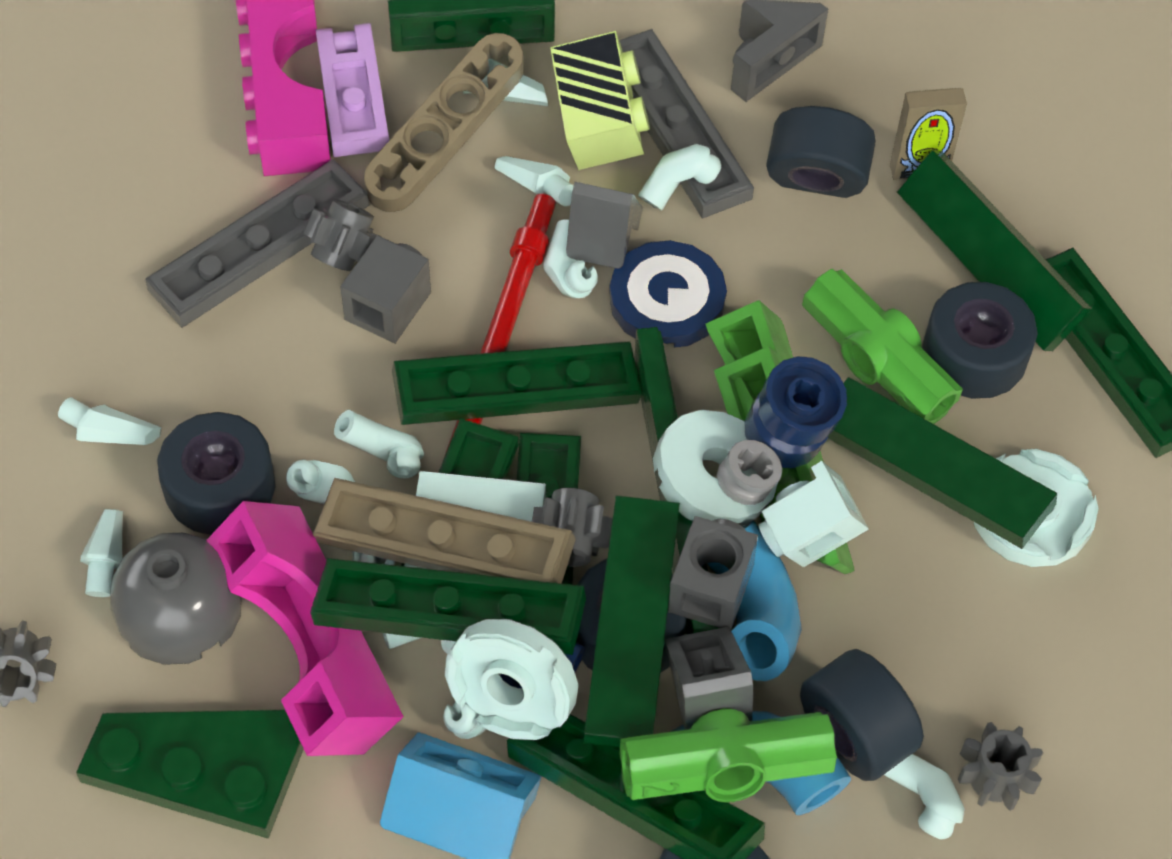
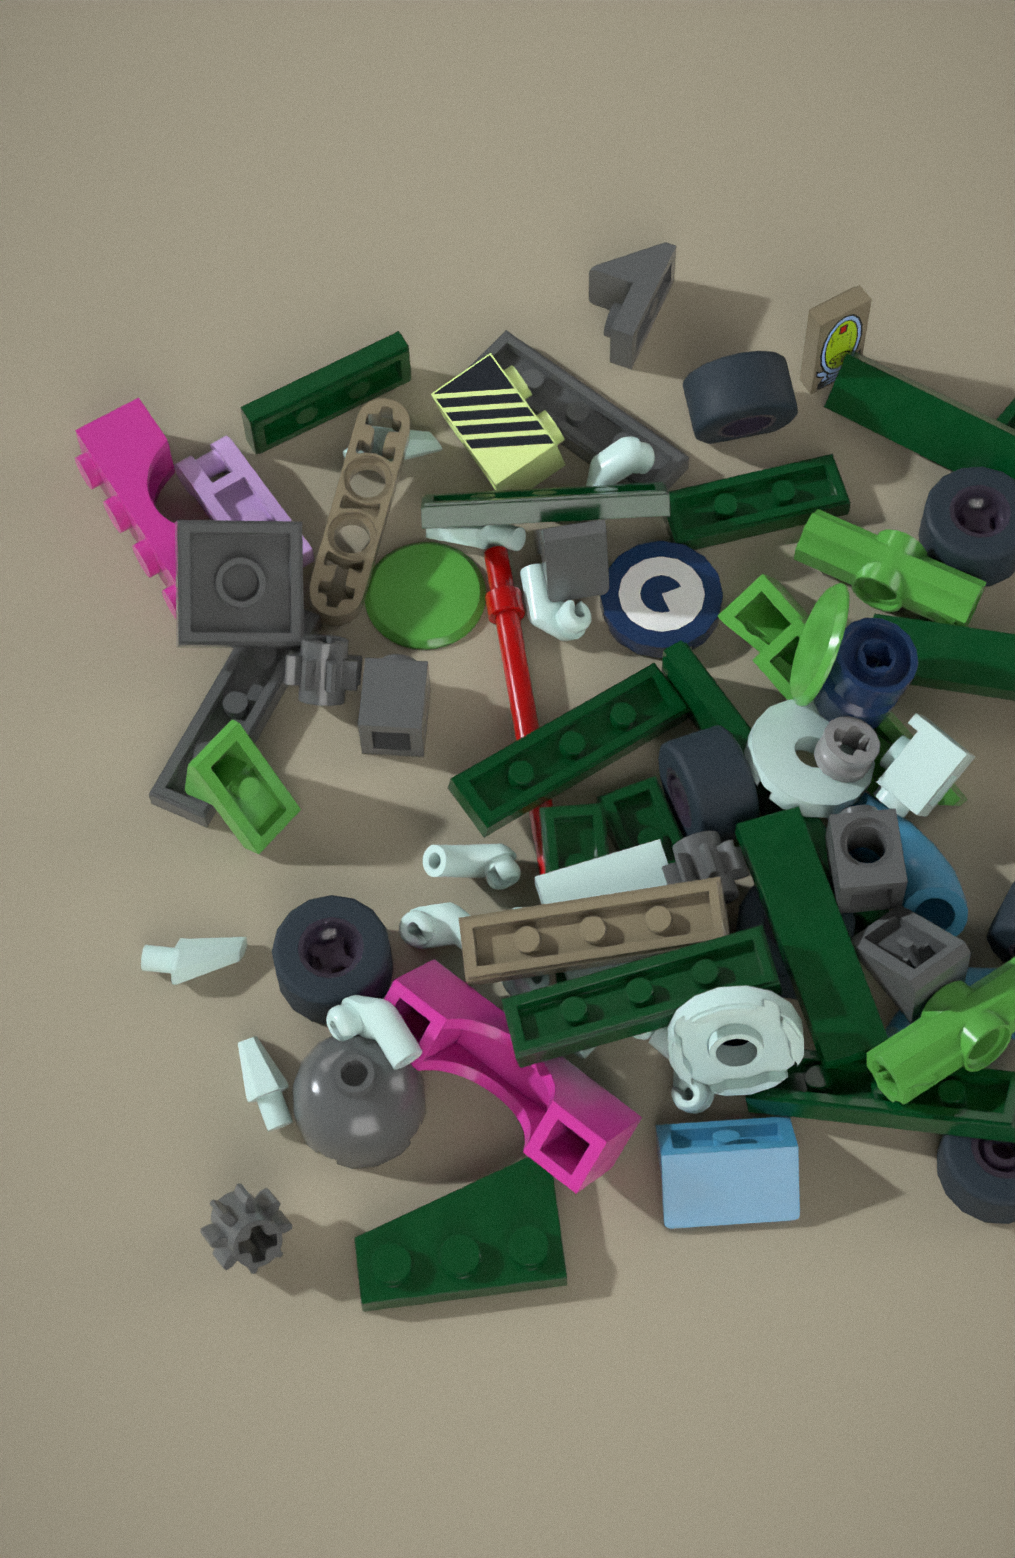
camera: 20 degrees left, 5 degrees up
none -> dark grey tile [175,520,304,648]
none -> bright green slope [185,720,301,854]
none -> light aqua arm [326,995,423,1070]
none -> bright green piece [365,542,486,650]
none -> tile [421,482,670,529]
none -> black wheel [658,725,760,843]
none -> dark green tile [662,454,851,550]
none -> bright green piece [790,583,850,707]

